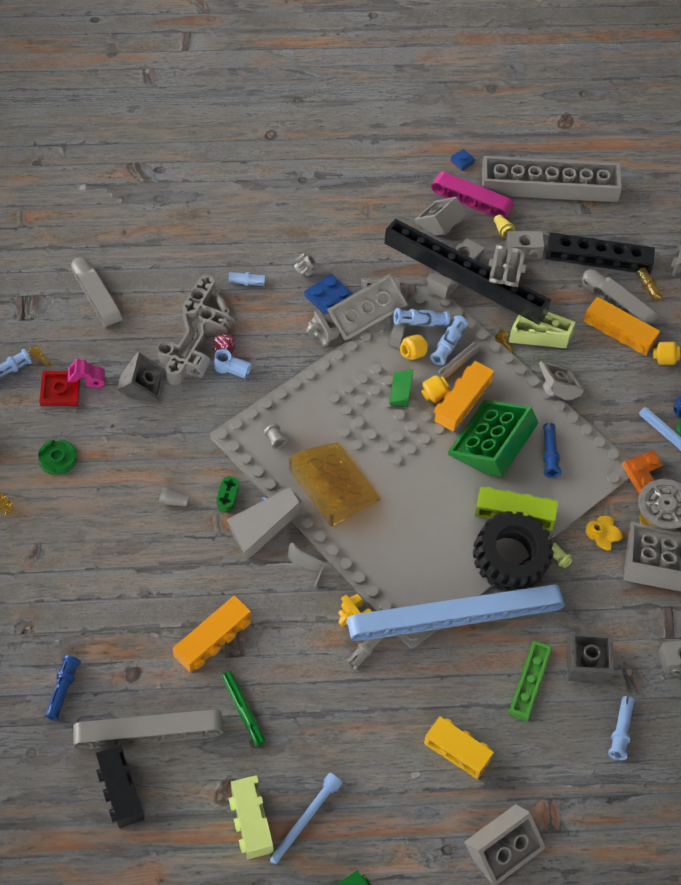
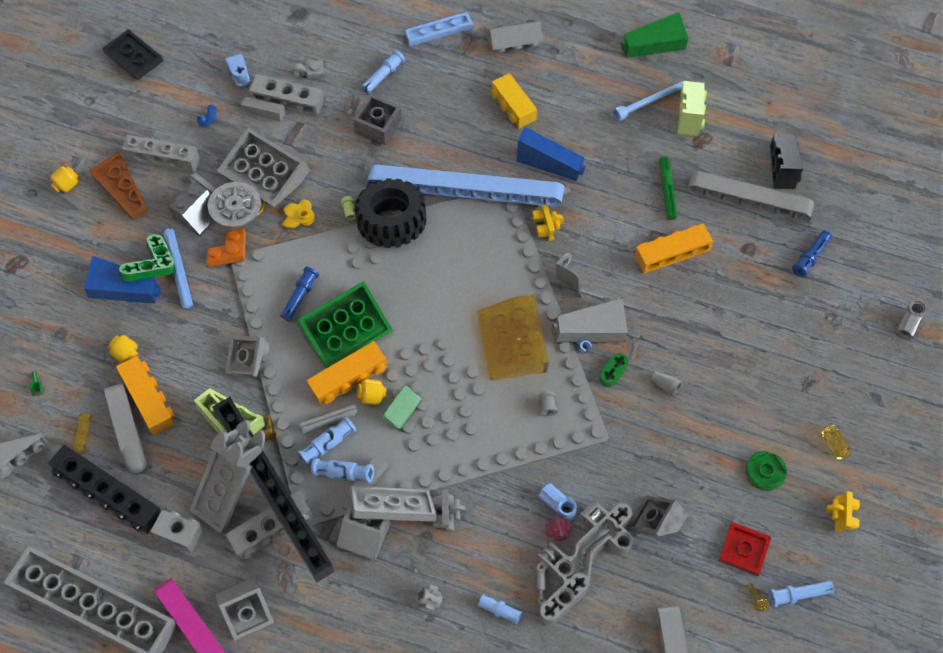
camera: 155 degrees left, 5 degrees up
dark pink leg [68,358,105,388] -> none
blue plate [304,273,353,314] -> none
yellow head [400,334,428,360] -> none
lime brick [475,486,558,531] -> none
light yellow cone [494,215,515,239] -> none
bright green tile [508,640,552,722] -> none
none -> light blue tile [404,12,473,46]
none -> blue slope [516,127,586,181]

